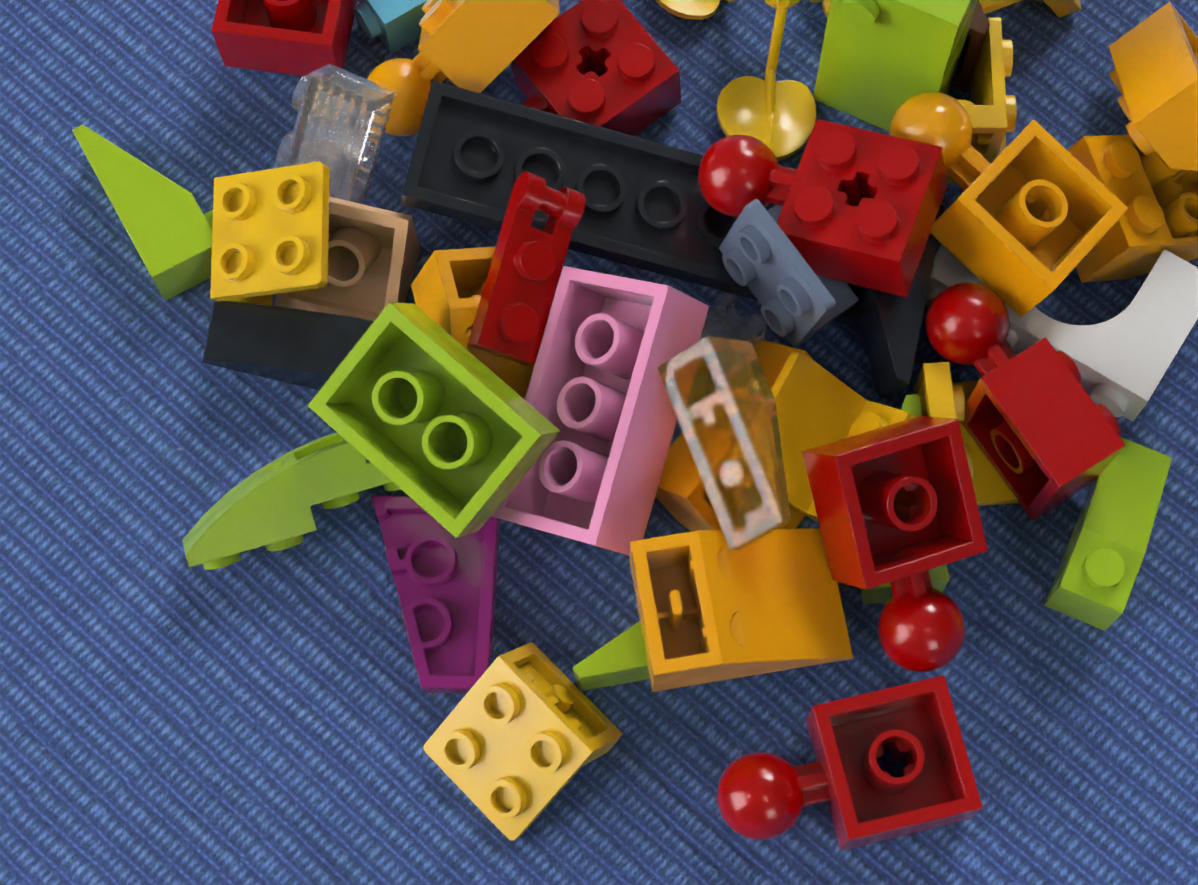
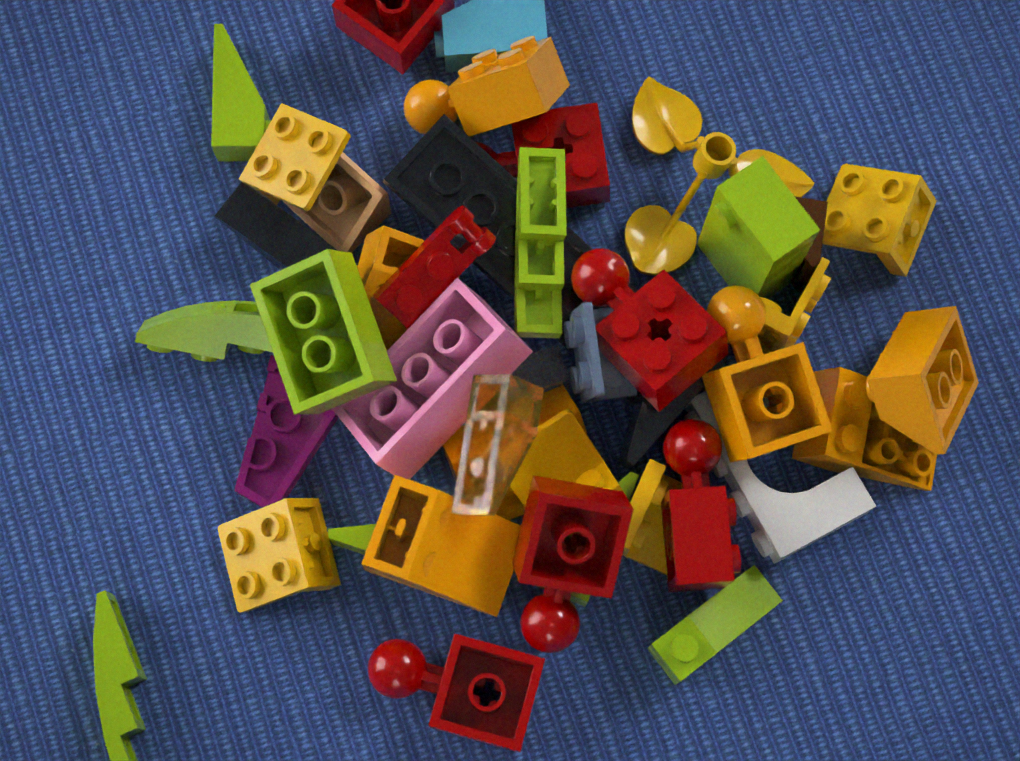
camera: 25 degrees right, 5 degrees up
clear brick [276,64,396,204] -> none
none -> lime slope [514,147,567,338]

